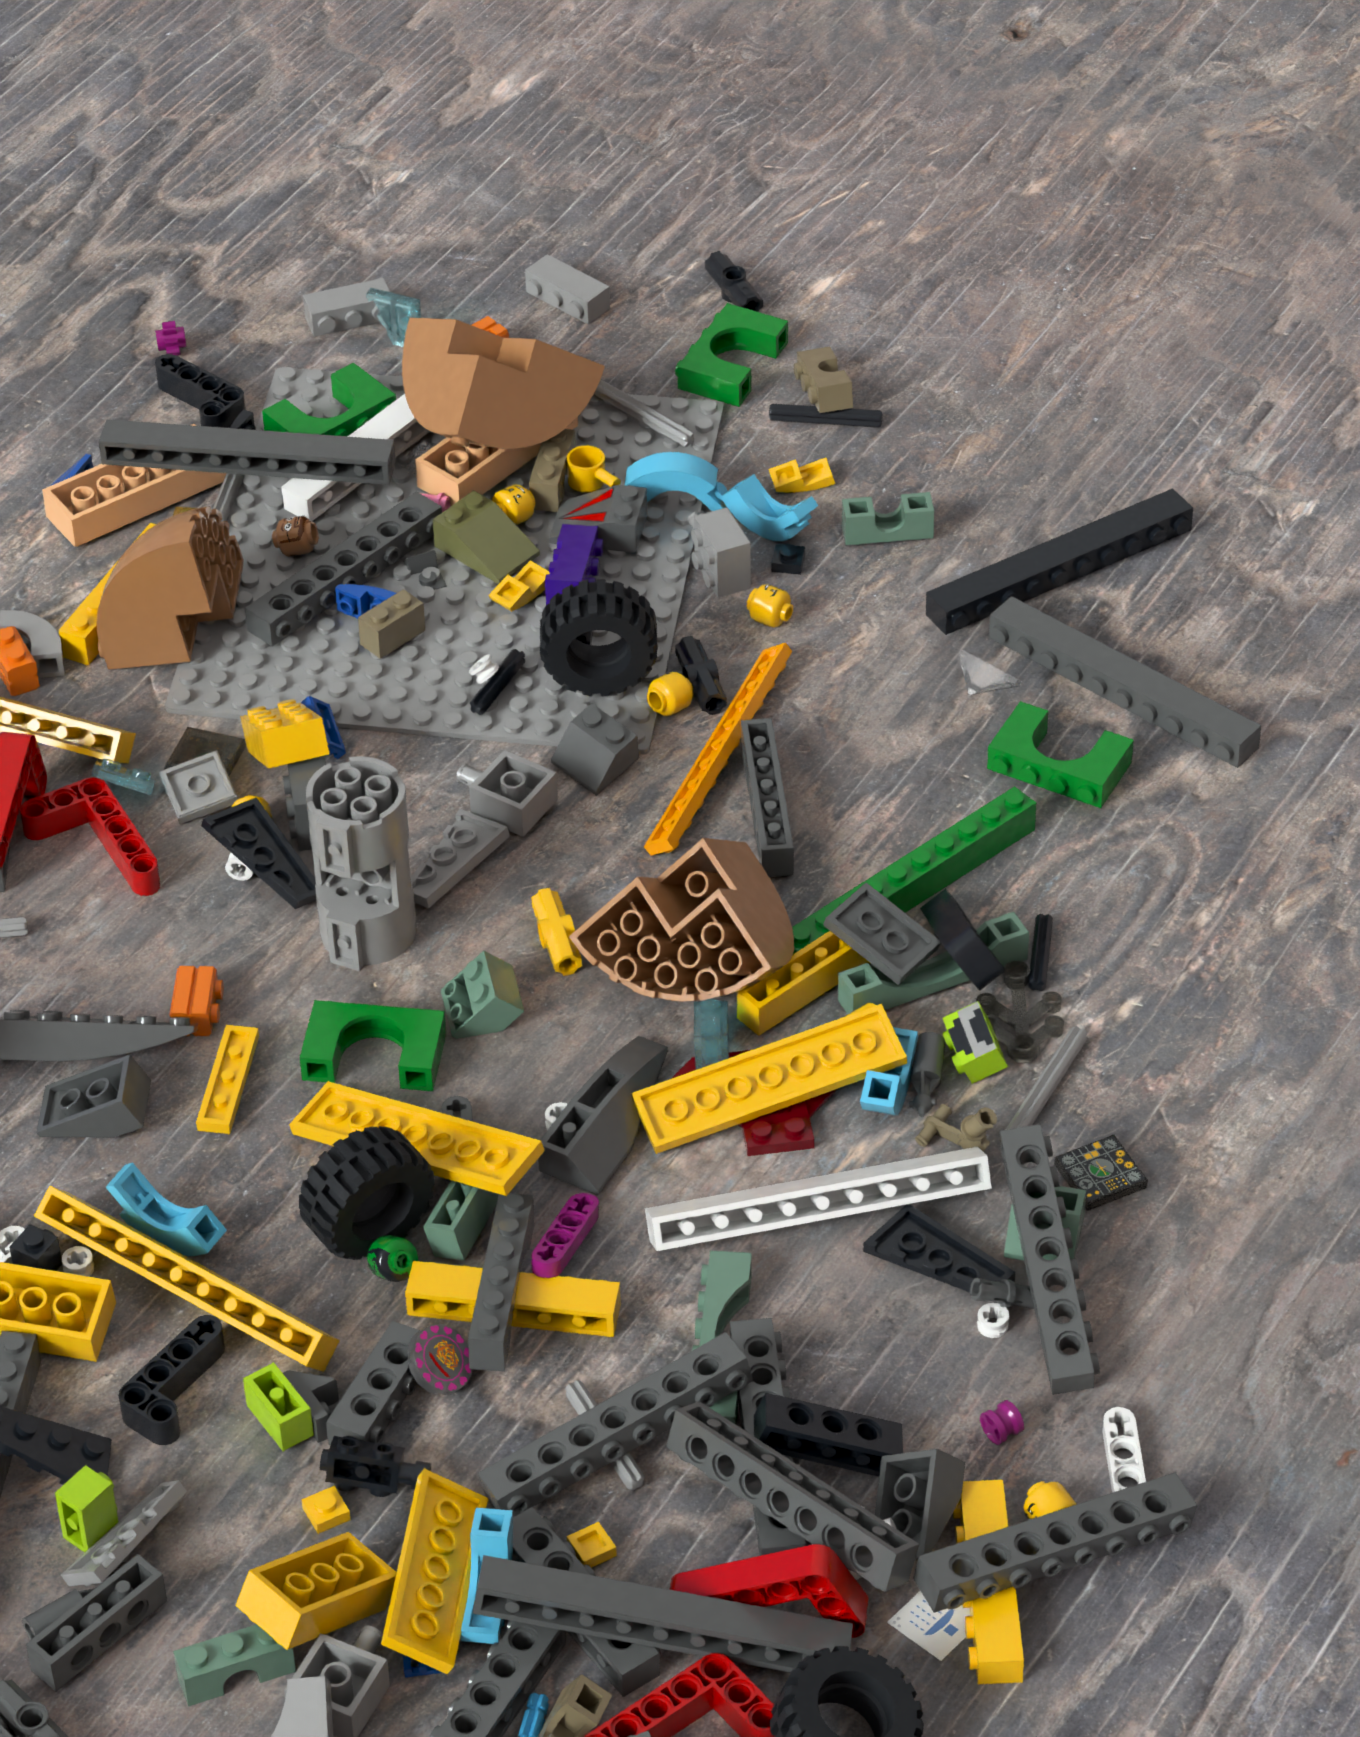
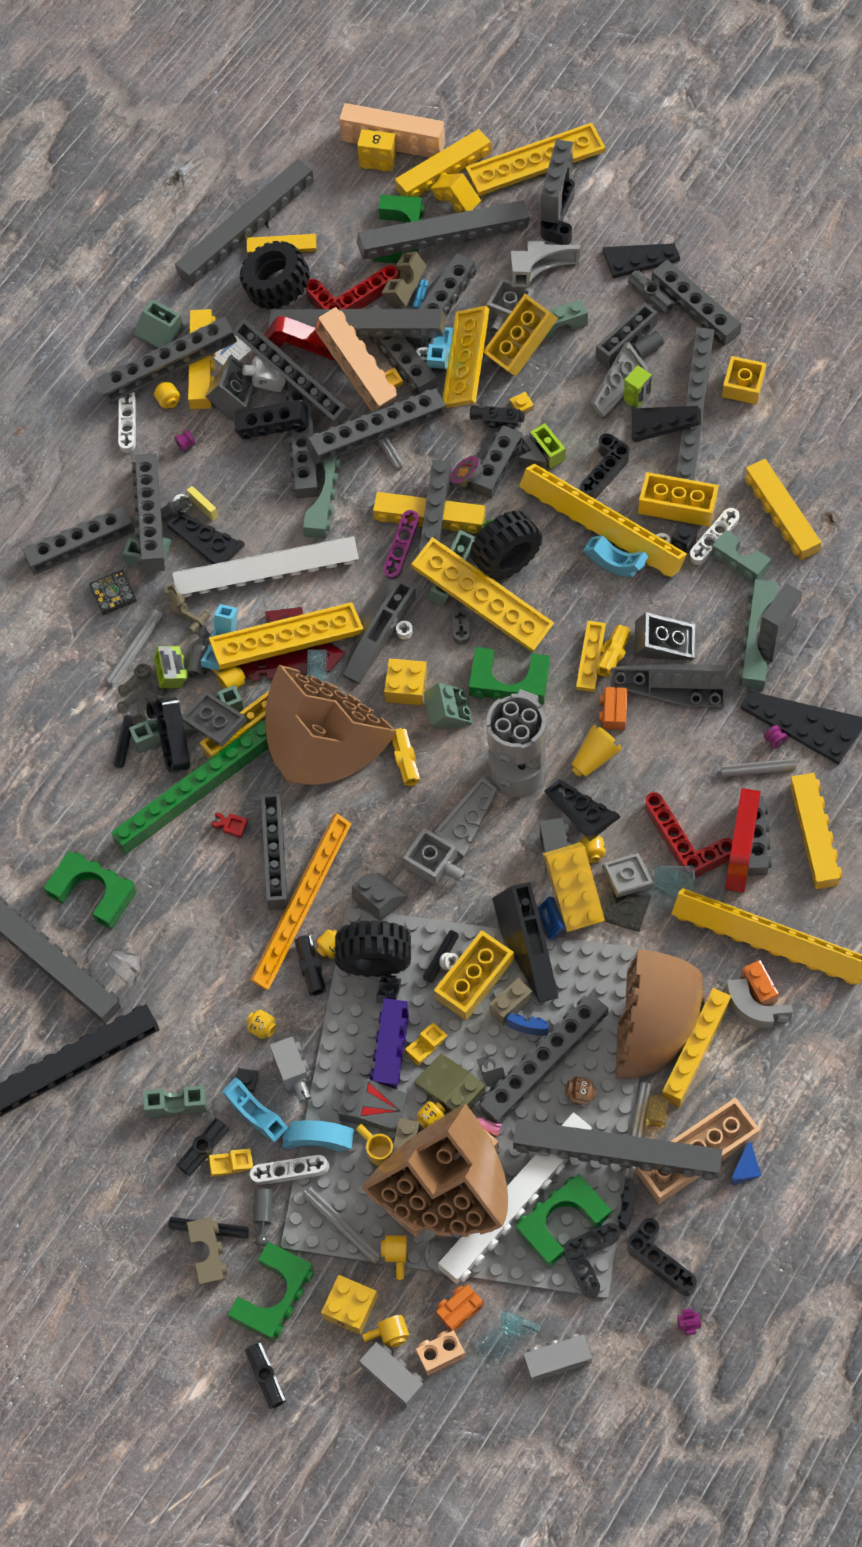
camera: 175 degrees left, 20 degrees up
none -> dark grey brick [22,506,134,575]
none -> sand green slope [134,299,183,349]
none -> black piece [176,1118,229,1176]
none -> light yellow tile [187,486,218,521]
none -> red plate [211,813,248,838]
none -> white beam [250,1155,329,1185]
none -> dark grey wheel [253,1189,273,1252]
none -> light nougat brick [315,307,397,412]
none -> yellow brick [321,1275,378,1335]
none -> yellow piece [362,1315,410,1348]
none -> yellow brick [384,658,427,705]
none -> light nougat brick [416,1330,465,1376]
none -> yellow brick [434,930,514,1021]
none -> black wedge [492,882,559,1003]
none -> black beam [564,1223,620,1298]
none -> yellow cone [571,724,623,778]
none -> yellow piece [596,624,631,677]

